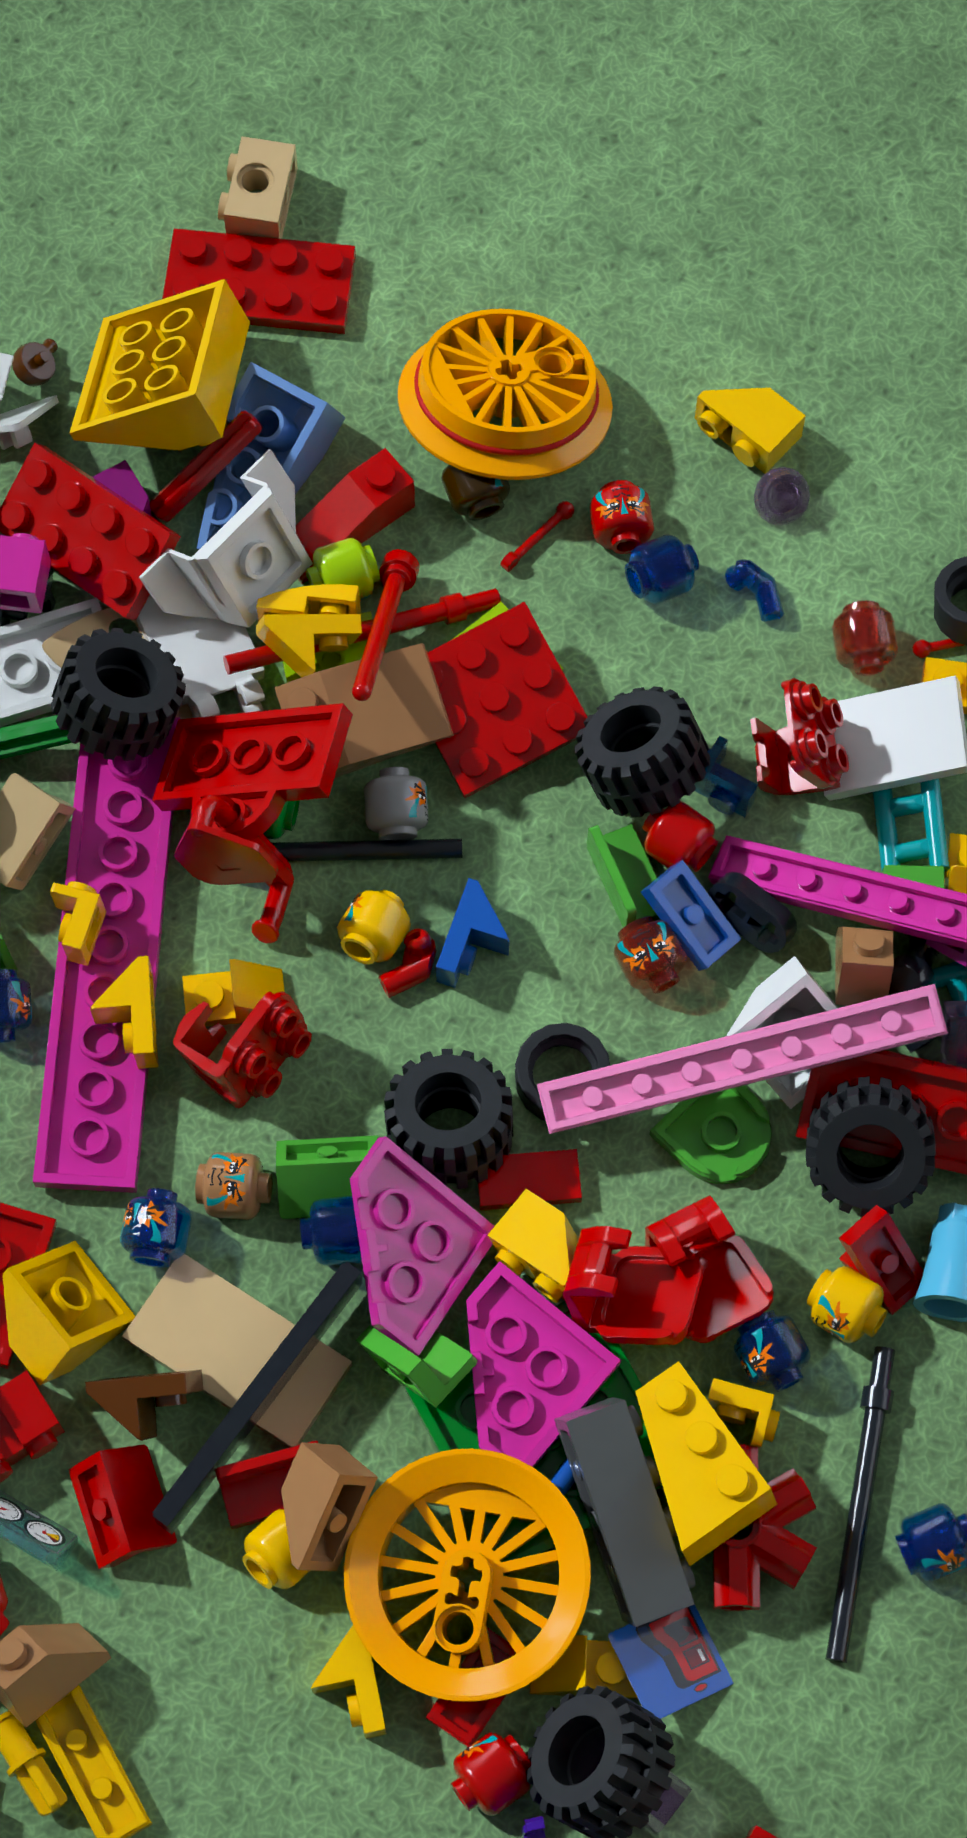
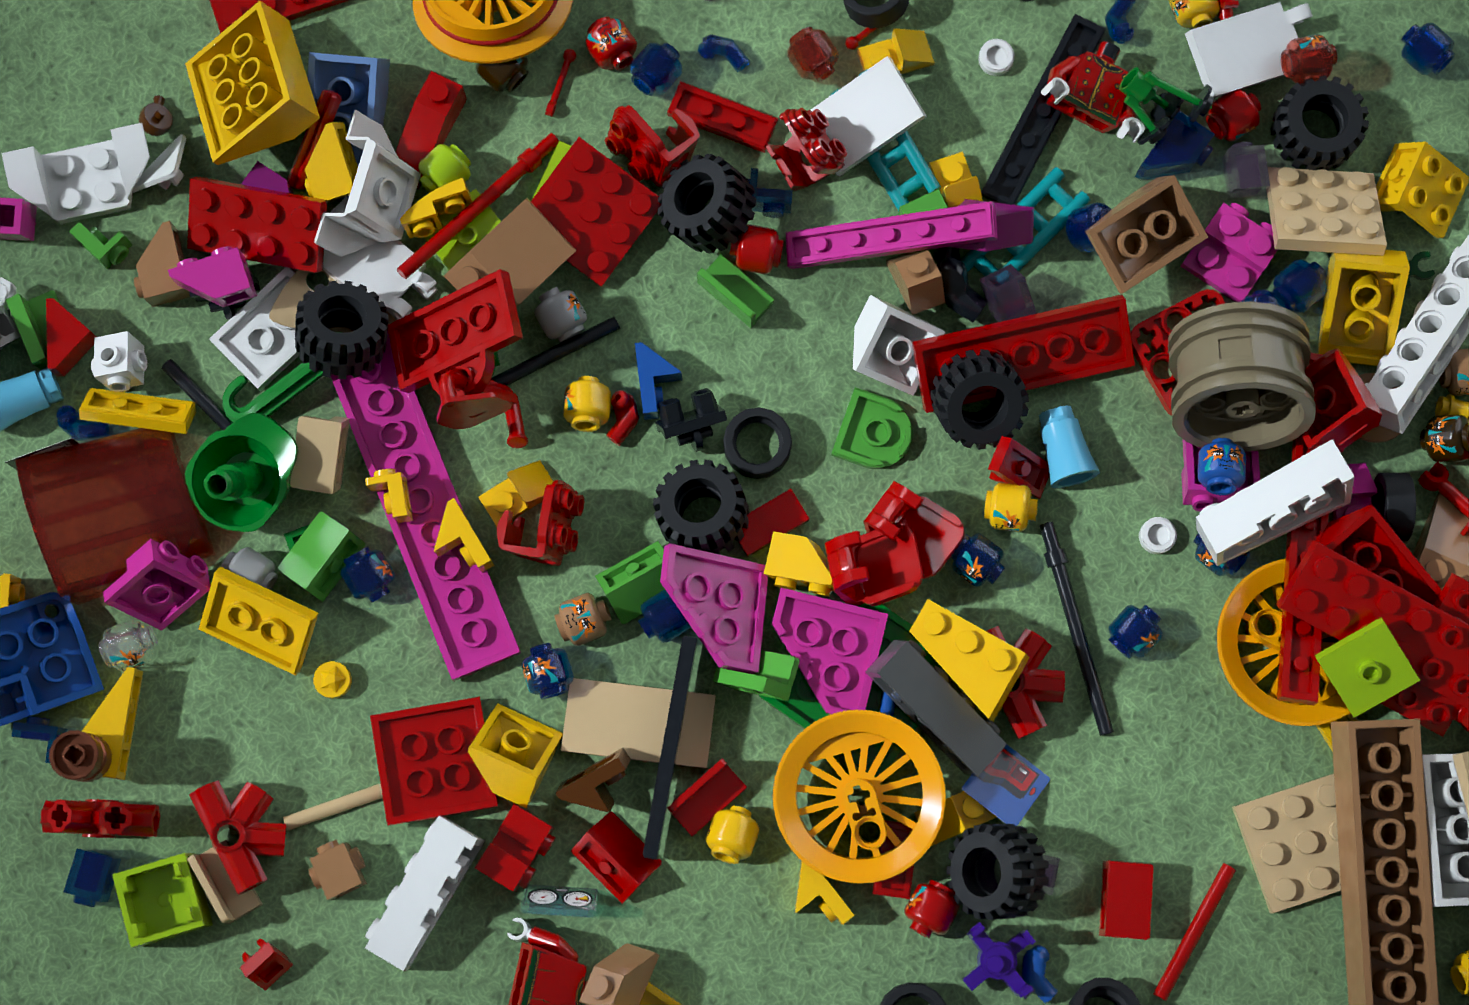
camera: 25 degrees left, 10 degrees up
yellow slope [256,614,362,678] -> none
medium nougat slope [281,1442,378,1571] -> none
red piece [352,549,420,701] -> none
bright pink tile [537,984,948,1134] -> none
clear red head [613,916,687,994] -> none
blue plate [641,860,741,971] -> none
yellow bracket [707,1378,780,1452] -> none
black beam [708,872,797,953] -> none
none -> yellow slope [305,122,358,203]
none -> red piece [605,105,700,187]
none -> black hips [655,388,727,452]
none -> red tile [667,81,778,153]

